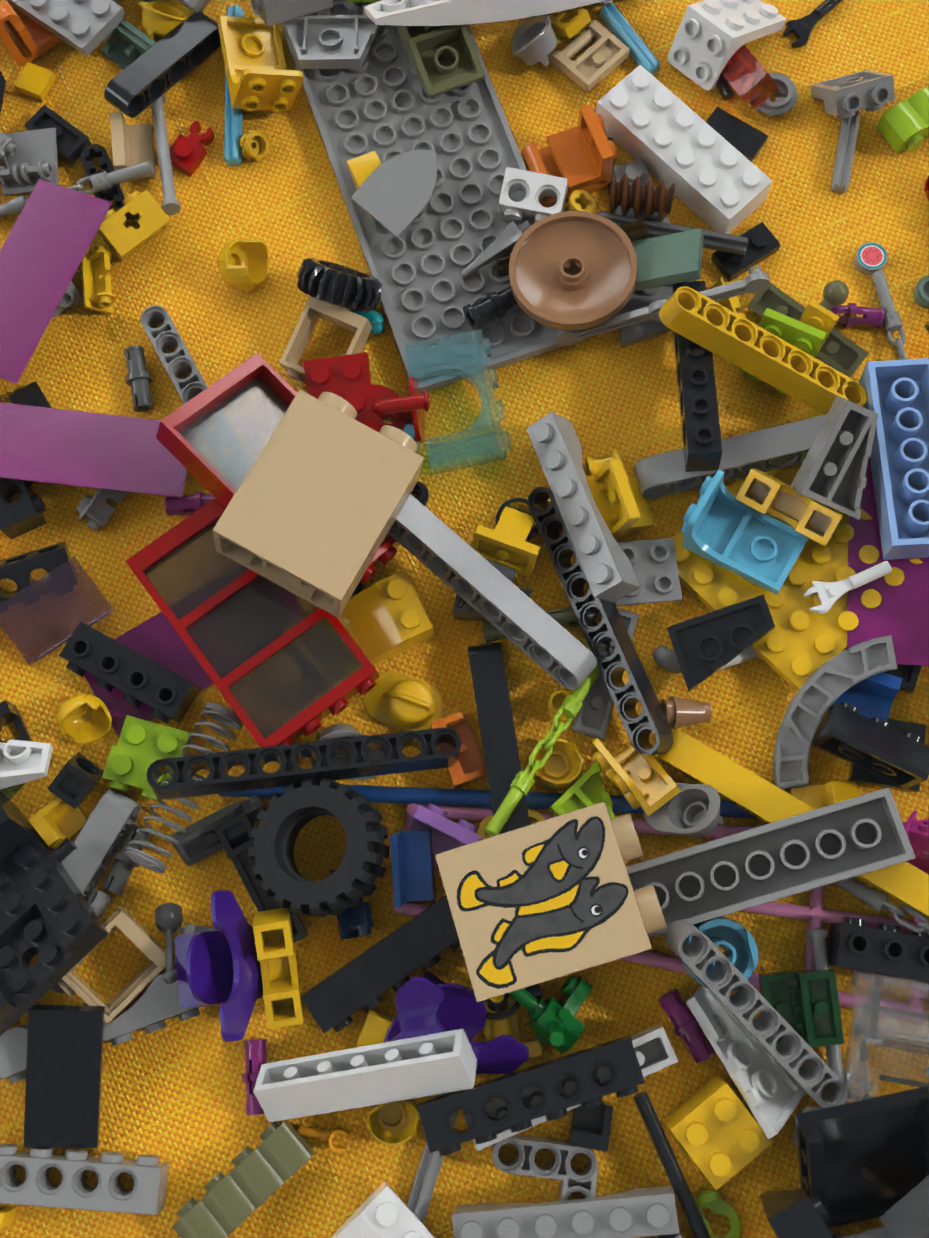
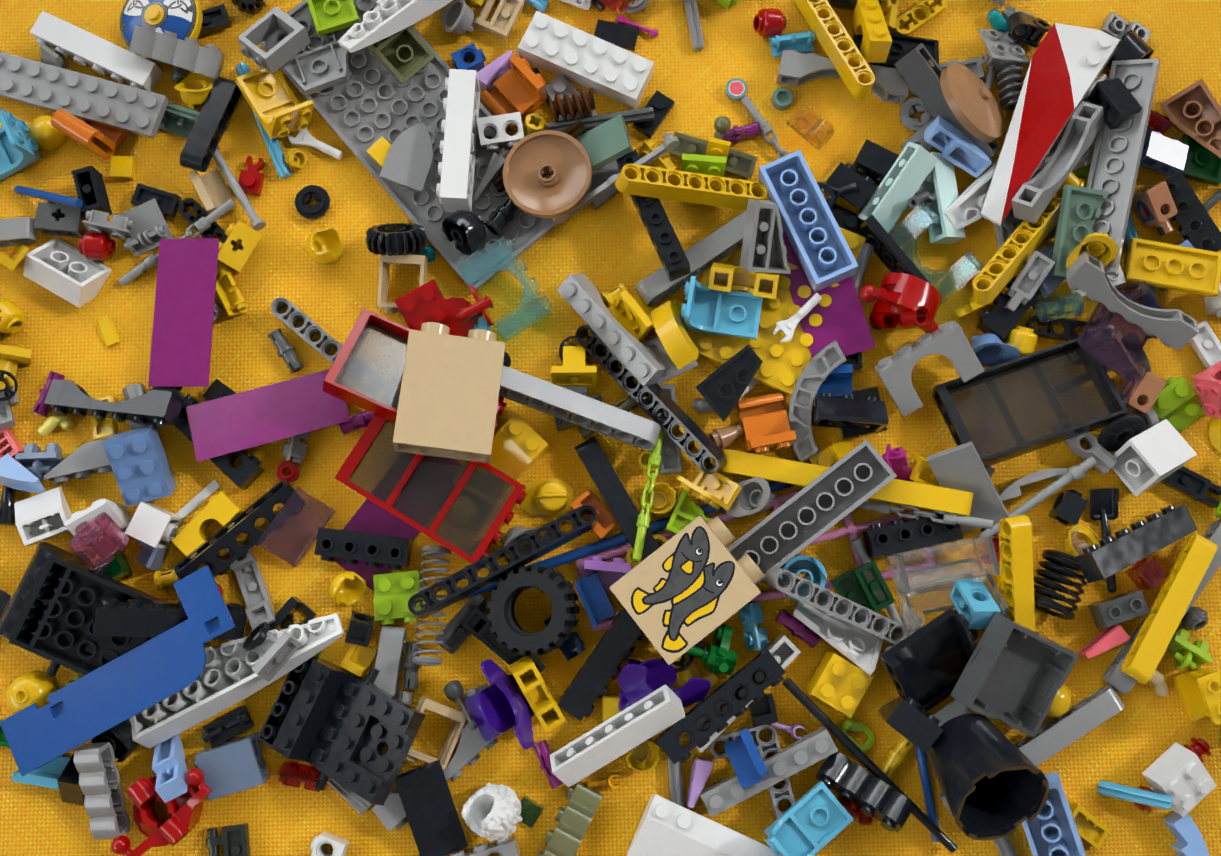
camera: 25 degrees left, 5 degrees up
none -> red plate [277,461,300,483]
none -> white piece [287,128,343,160]
none -> black gear [295,185,330,220]
none -> white brick [436,69,481,212]
none -> black cylinder [442,210,486,256]
none -> blue brick [451,43,486,72]
none -> white hair [461,782,523,842]
none -> lavender slope [477,50,514,93]
none -> clear green slope [520,794,544,828]
none -> dark pink hinge [617,15,659,37]
none -> yellow arch [651,300,699,370]
none -> lavender slope [686,757,714,808]
none -> blue panel [723,728,769,790]
none -> orange piece [736,392,797,453]
none -> medium azure hinge [739,602,769,651]
none -> lavender hand [771,722,805,739]

